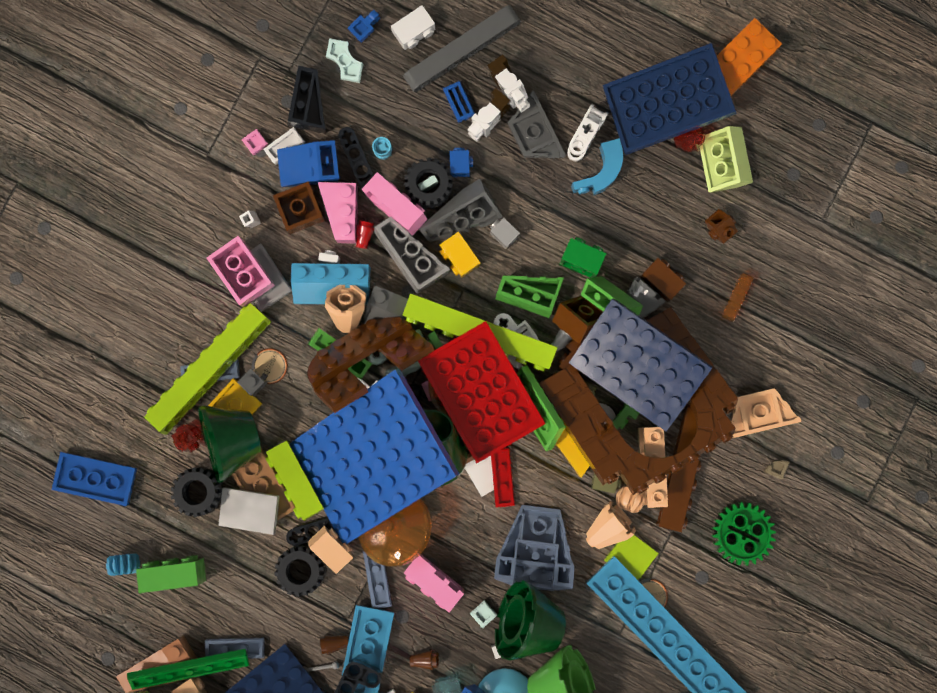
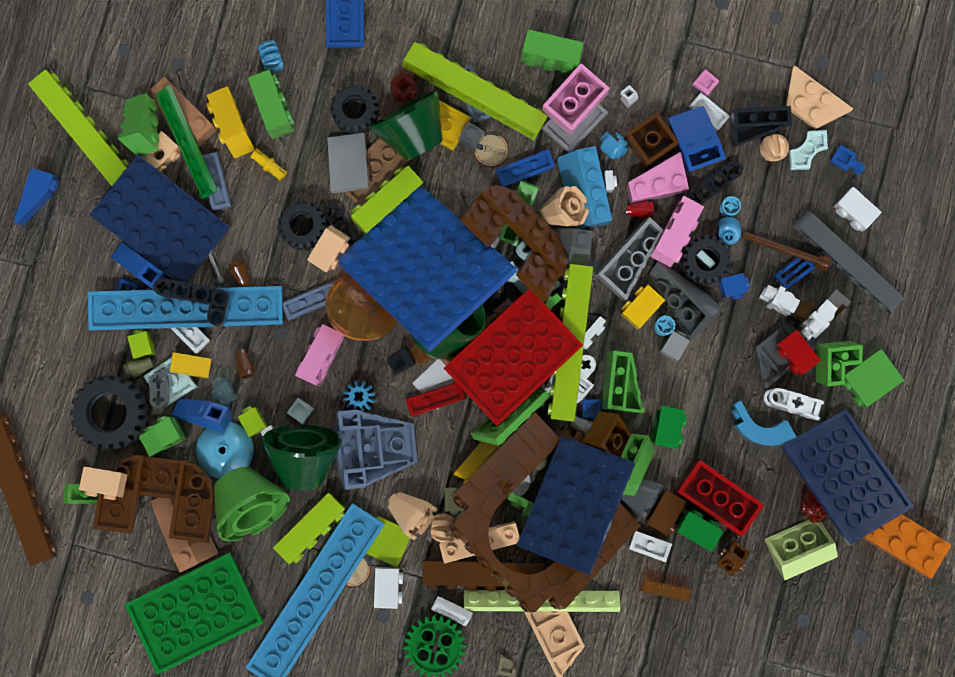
camera: 70 degrees right, 0 degrees up
none -> yellow wedge [206,86,255,159]
none -> lime brick [238,406,268,437]
none -> yellow pin [250,148,288,181]
none -> lime brick [273,492,346,565]
none -> dark azure gear [343,381,376,412]
none -> white brick [374,567,403,609]
none -> black panel [387,348,415,377]
none -> clear orange plate [410,345,435,366]
none -> white tile [432,596,473,626]
none -> yellowish green plate [464,590,620,612]
none -> blue plate [495,149,555,187]
none -> bright green brick [521,29,584,76]
none -> blue tile [581,399,602,419]
none -> white plate [584,316,606,350]
none -> dark azure head [600,131,629,159]
none -> white plate [628,531,672,562]
none -> medium azure wheel [654,316,675,336]
none -> green brick [674,509,724,552]
none -> red brick [675,460,764,537]
none -> dark azure head [716,217,741,245]
none -> reddish brown piece [741,231,831,271]
none -> light nougat piece [760,134,789,161]
none -> red brick [775,330,821,376]
none -> light nougat wing [785,66,853,129]
none -> bright green brick [816,341,863,386]
none -> bright green brick [842,349,904,408]

